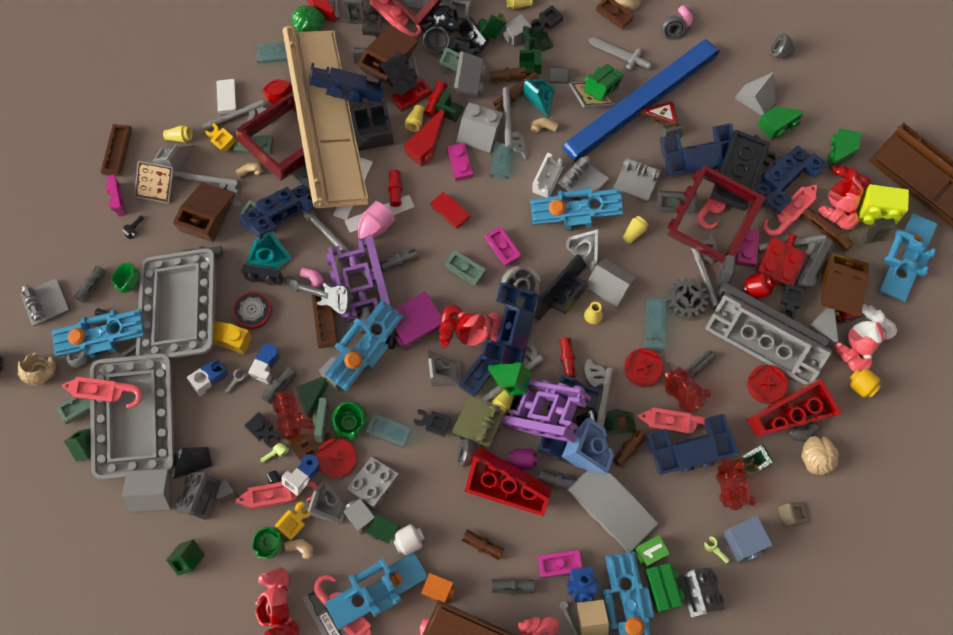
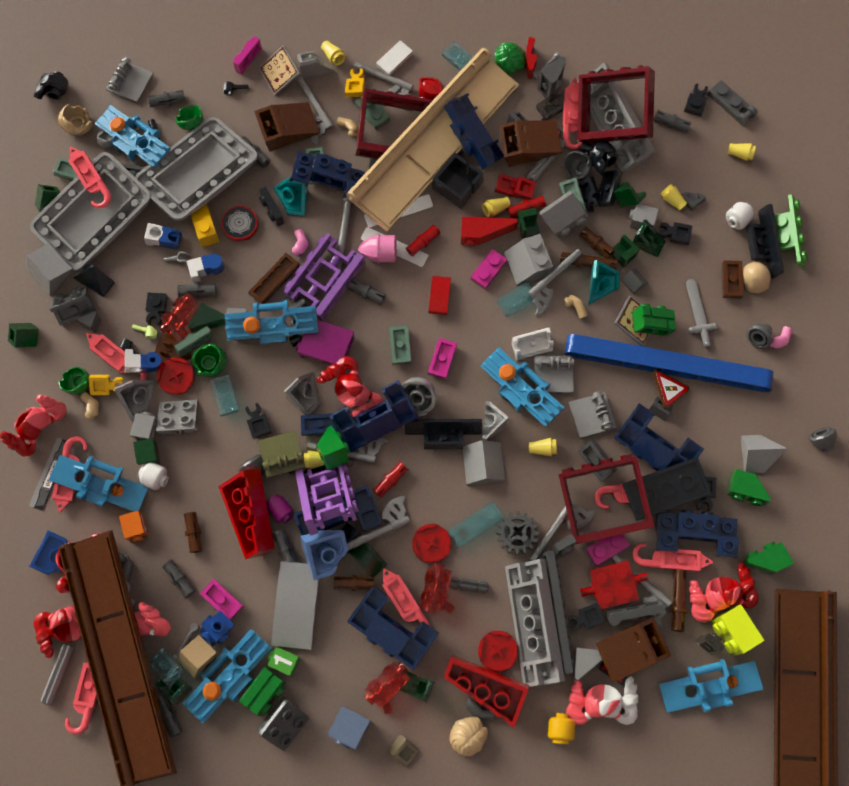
camera: 50 degrees right, 5 degrees up
reddish brown plate [101,124,132,176] -> none
piece [285,276,353,314] -> none
black bracket [381,50,418,96] -> none
light yellow cone [584,302,603,324] -> none
yellowish green hand [704,536,730,563] -> none
red head [744,272,775,299] -> none

